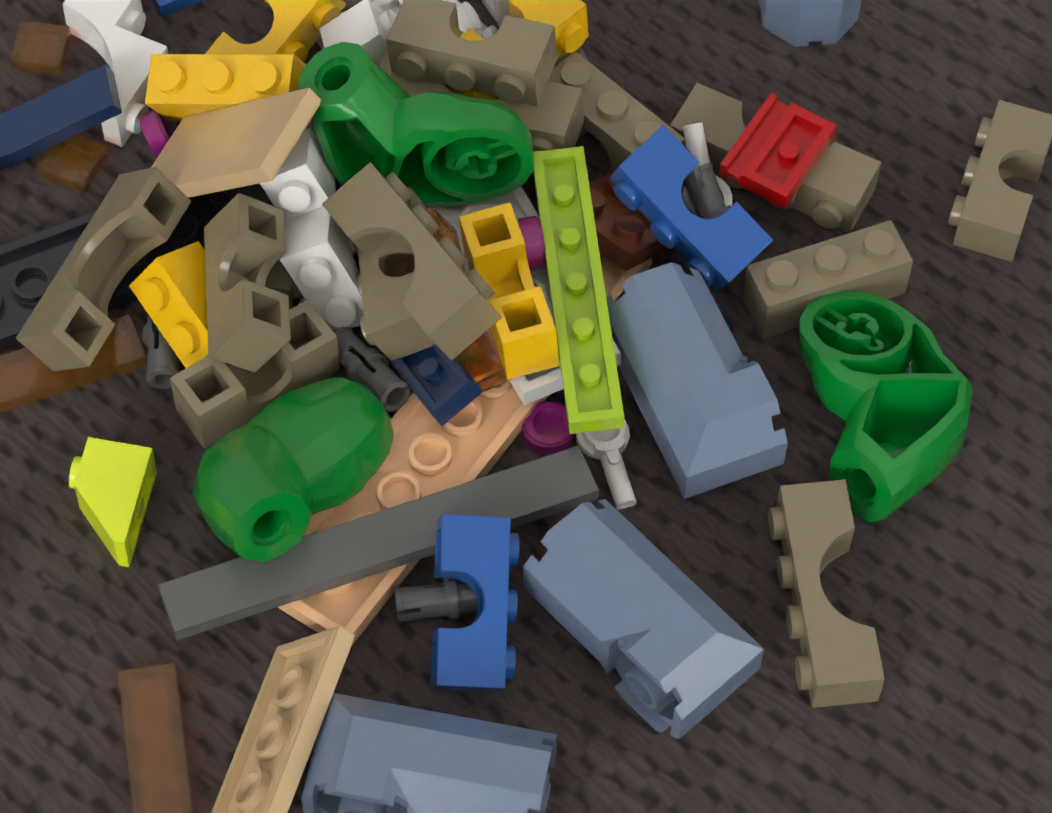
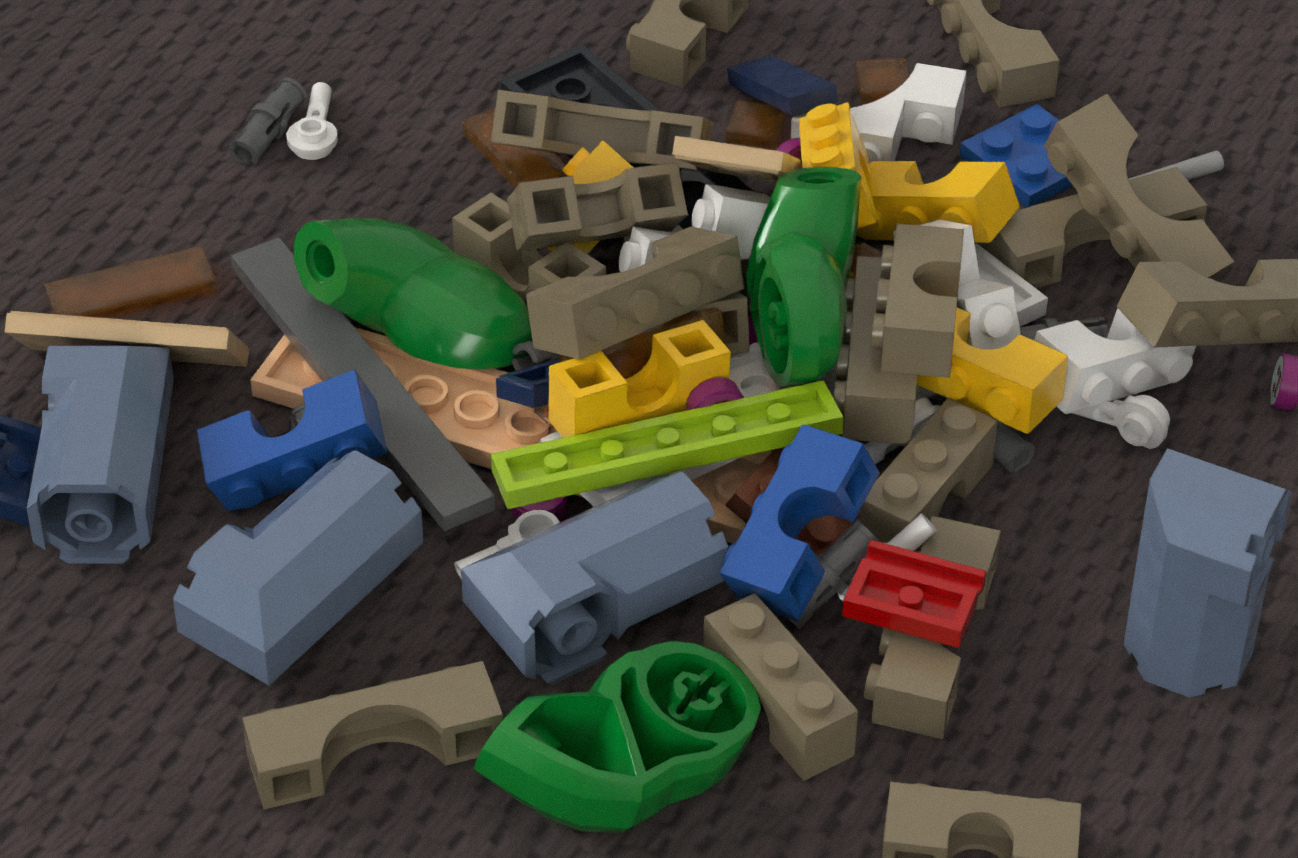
camera: 80 degrees right, 15 degrees down
neon yellow slope [69,437,157,567] -> none

